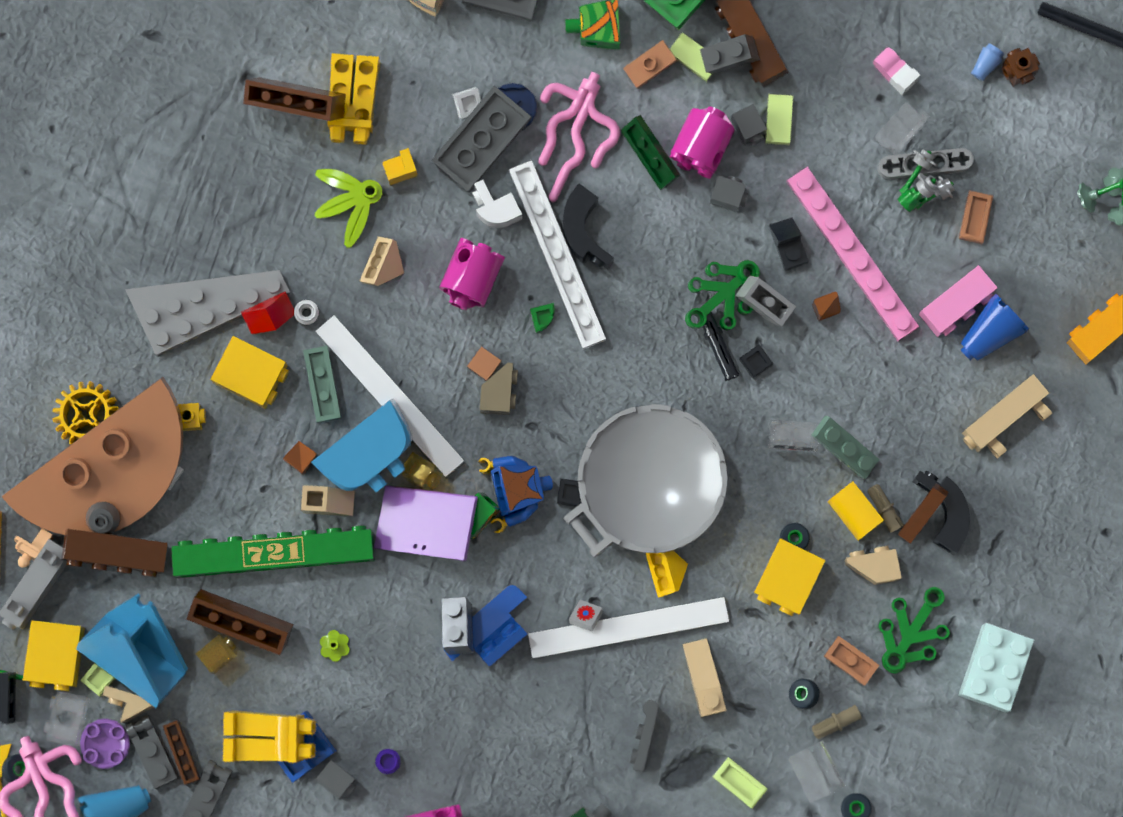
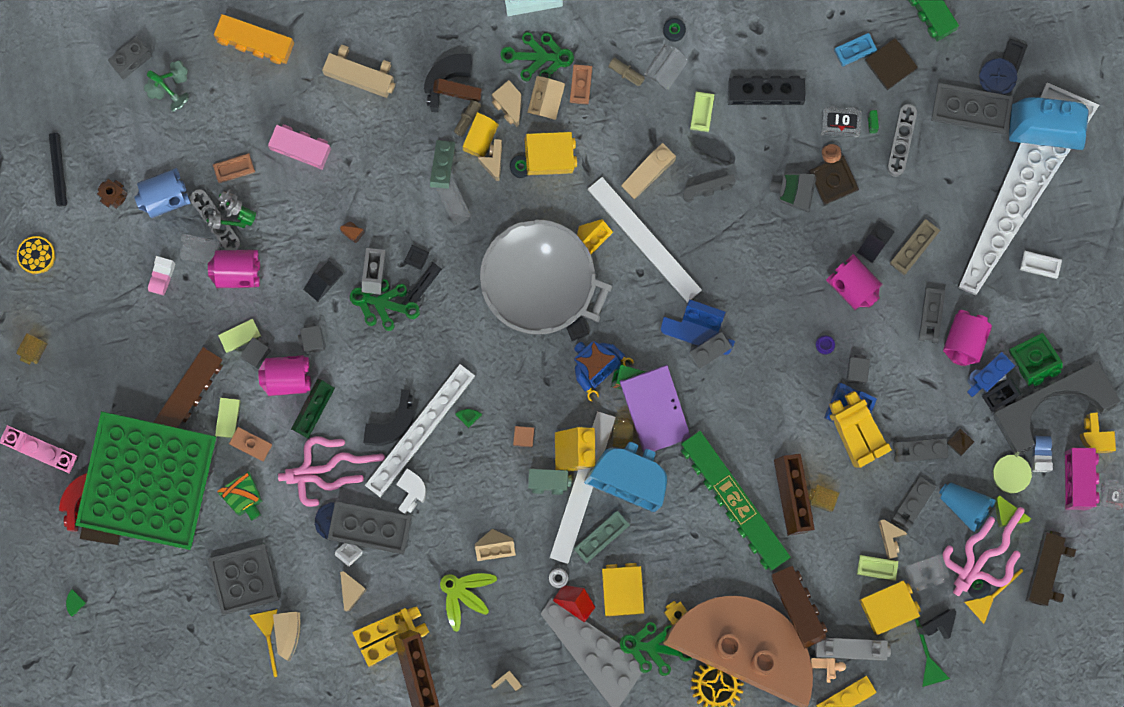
camera: 120 degrees left, 0 degrees up
dark azure ladder [76,594,188,708] -> none
medium lavender dish [80,719,130,769] -> none
dark grey cone [86,502,120,534] -> none
reddish brown piece [163,720,201,785] -> none
dark orange slope [283,441,319,475] -> none
tan slope [301,485,355,516] -> none
lime plant [320,630,350,662] -> none
yellow panel [383,148,418,185] -> none
dark pink cylinder [439,238,505,310] -> none
dark tan slope [480,363,518,415] -> none
light grey tile [569,600,603,631] -> none
dark grey brick [700,34,760,74] -> none
bright pink plate [787,167,919,341] -> none
black wheel [789,679,820,709] -> none
blue cone [961,294,1029,361] -> none
medium blue cone [971,43,1004,81] -> none
none -> medium blue cylinder [134,168,191,218]
none -> dark pink cylinder [208,249,260,288]
none -> tan slope [340,572,367,612]
none -> tan slope [478,139,502,181]
none -> tan panel [491,671,523,691]
none -> tan panel [527,76,565,120]
none -> sand green brick [528,469,572,495]
none -> yellow brick [555,427,595,471]
none -> green plant [619,622,692,676]

